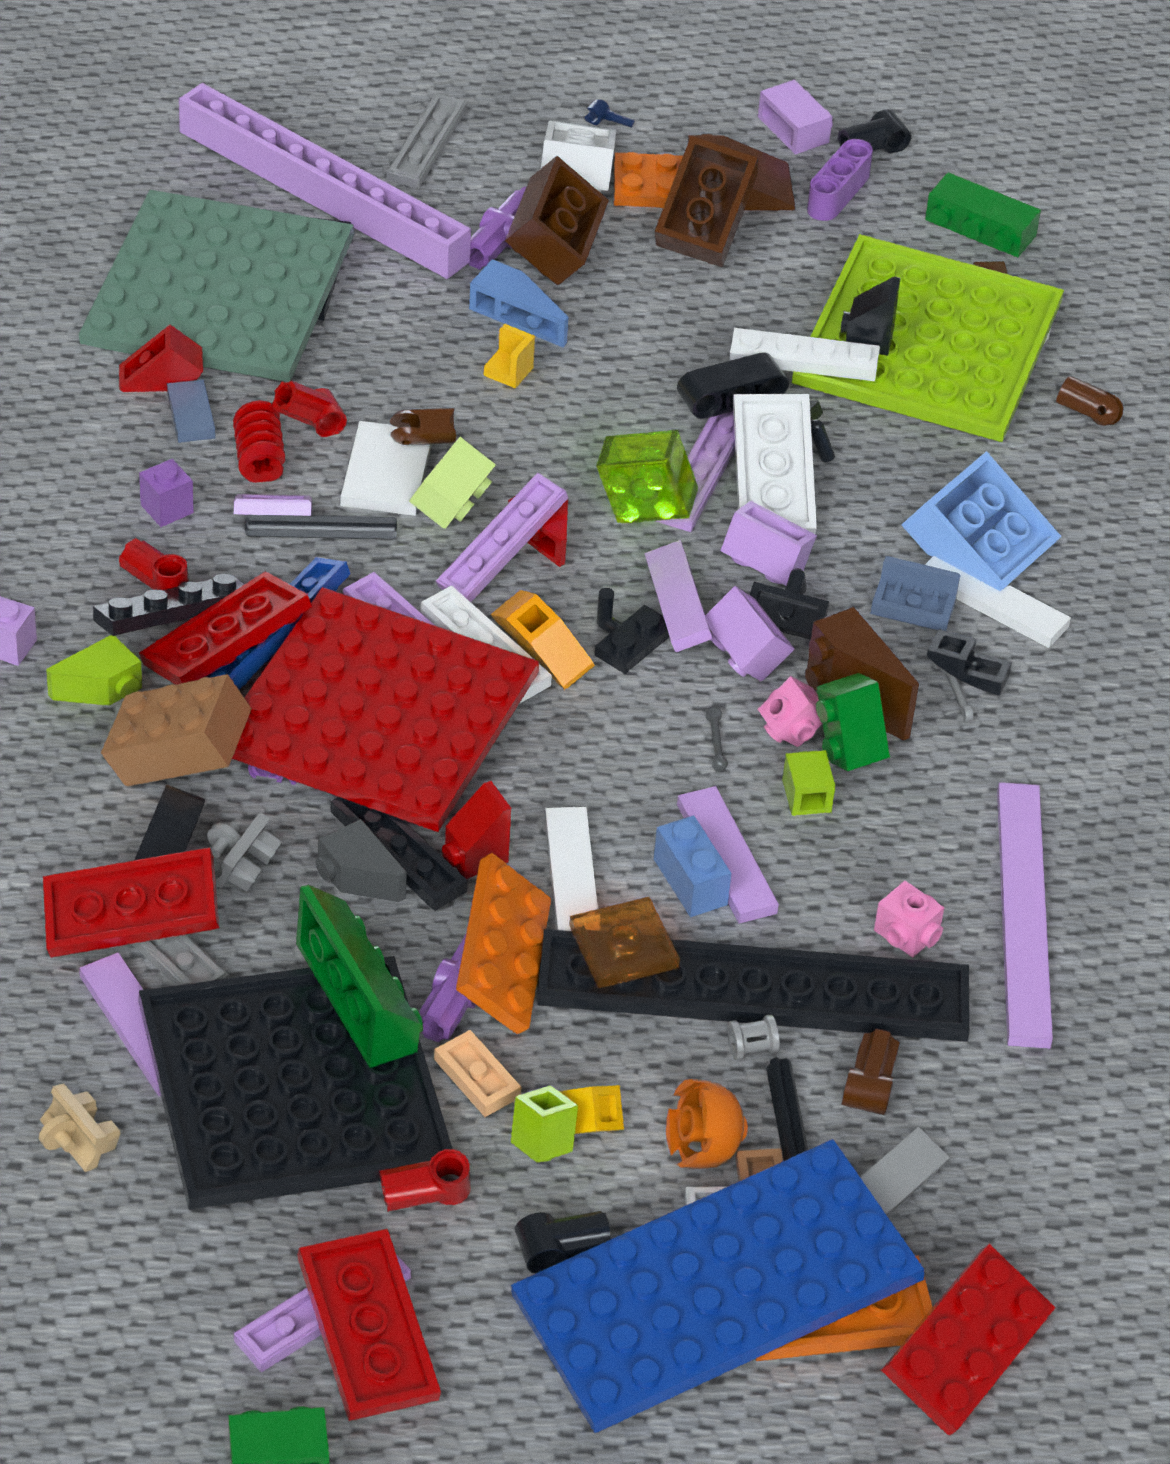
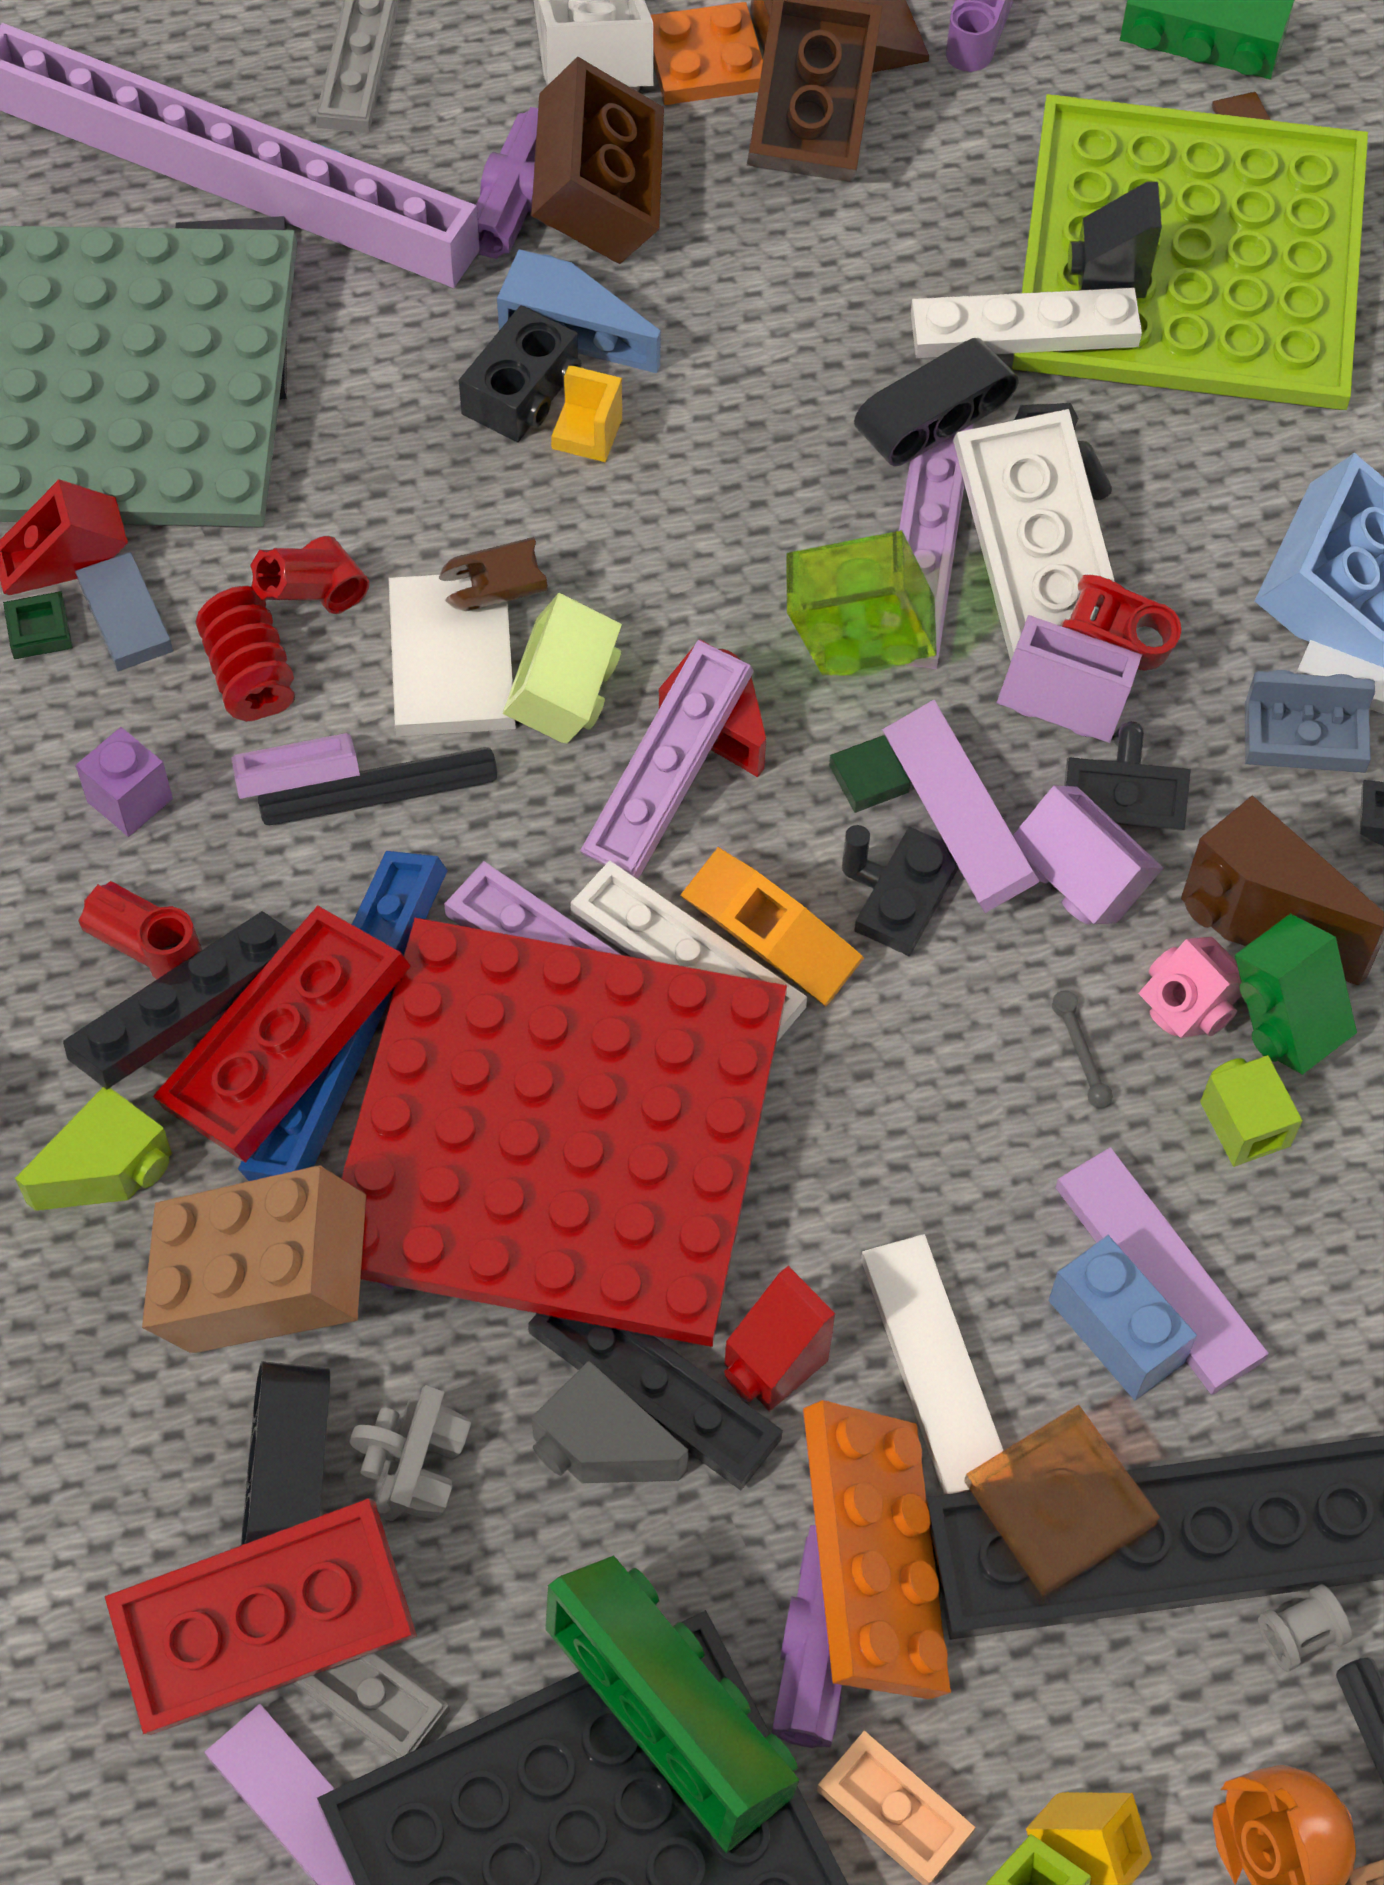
camera: 10 degrees left, 15 degrees up
none -> dark green tile [3,591,73,660]
none -> black brick [458,305,582,443]
none -> dark green tile [829,734,911,813]
none -> red piece [1060,574,1182,671]

